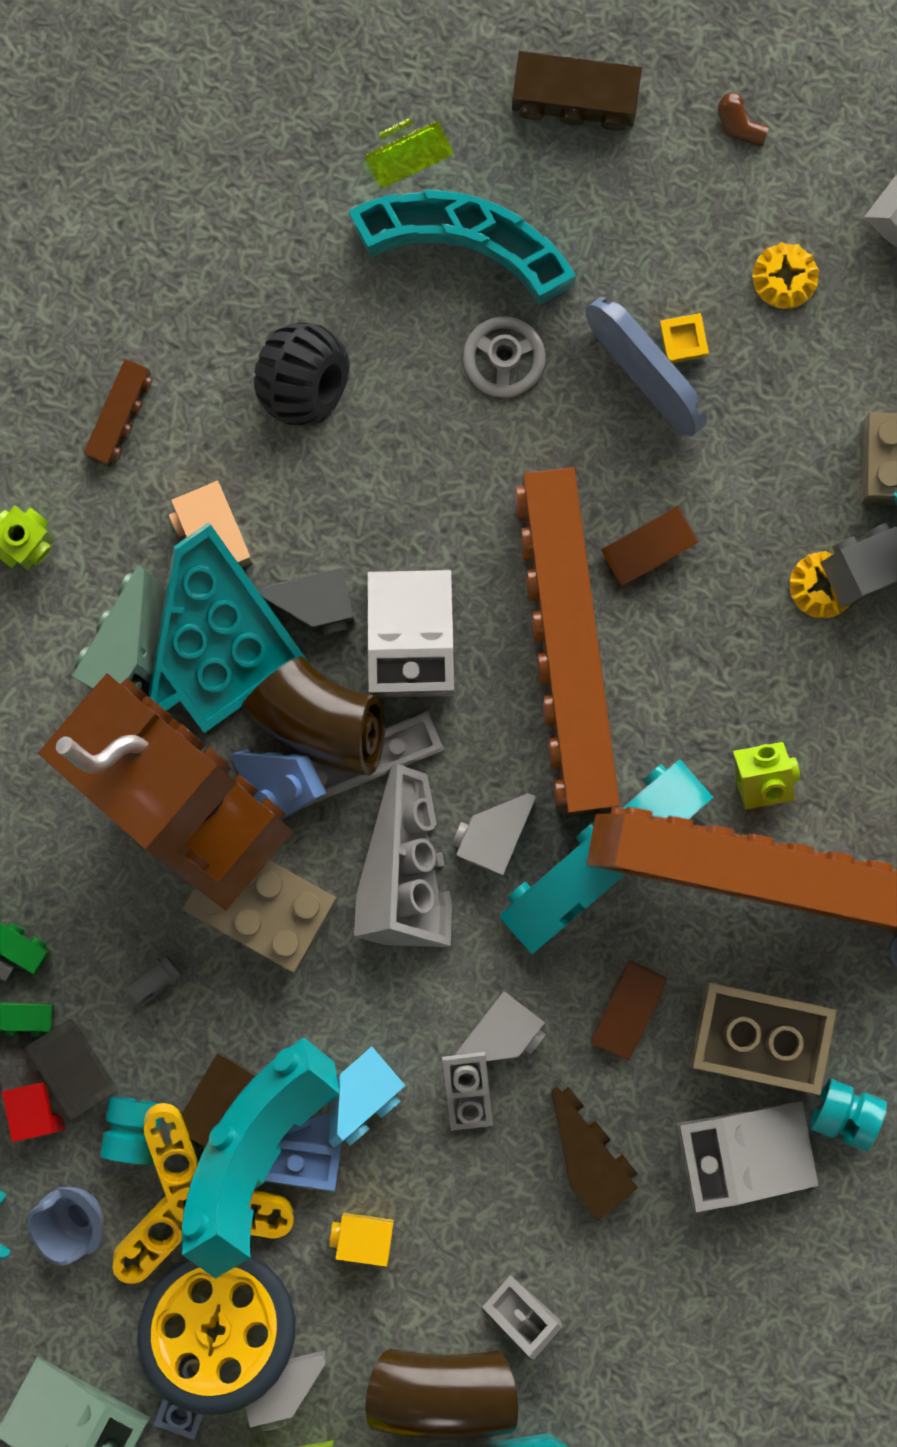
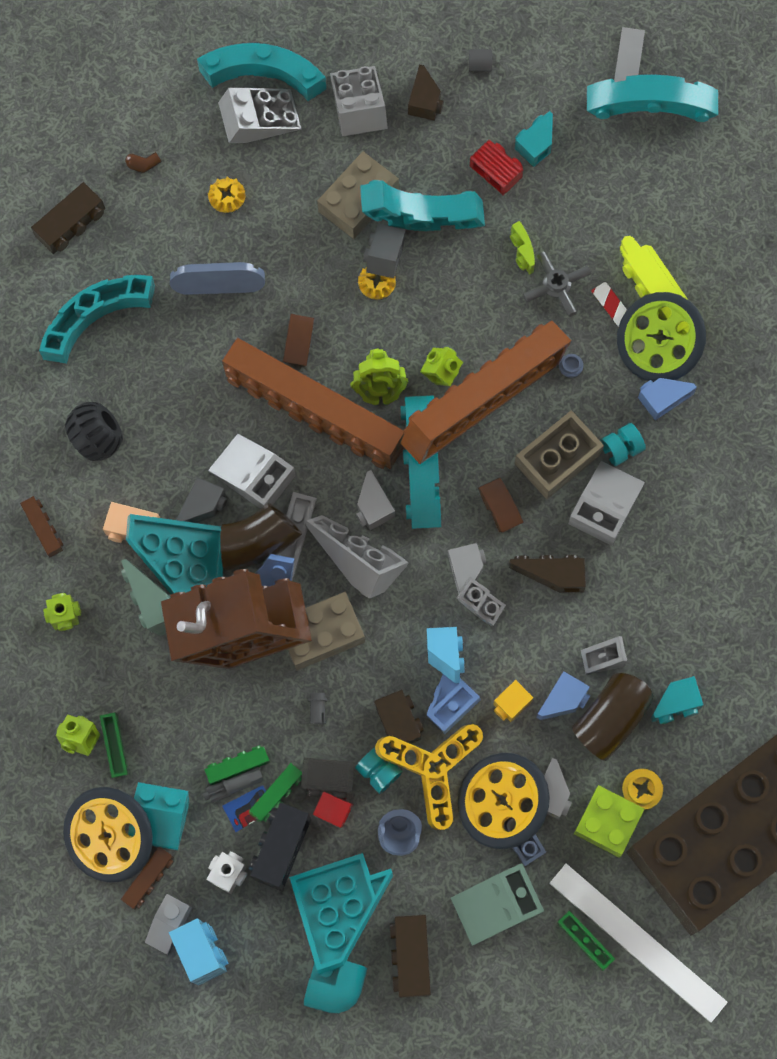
camera: 50 degrees left, 10 degrees down
teal brick [182,1037,340,1278] -> none
clear neon green piece [365,118,453,189] -> none
light grey piece [463,316,545,398] -> none
yellow plate [659,313,709,364] -> none
none -> lime piece [350,348,409,405]
none -> medium blue slope [537,671,590,720]

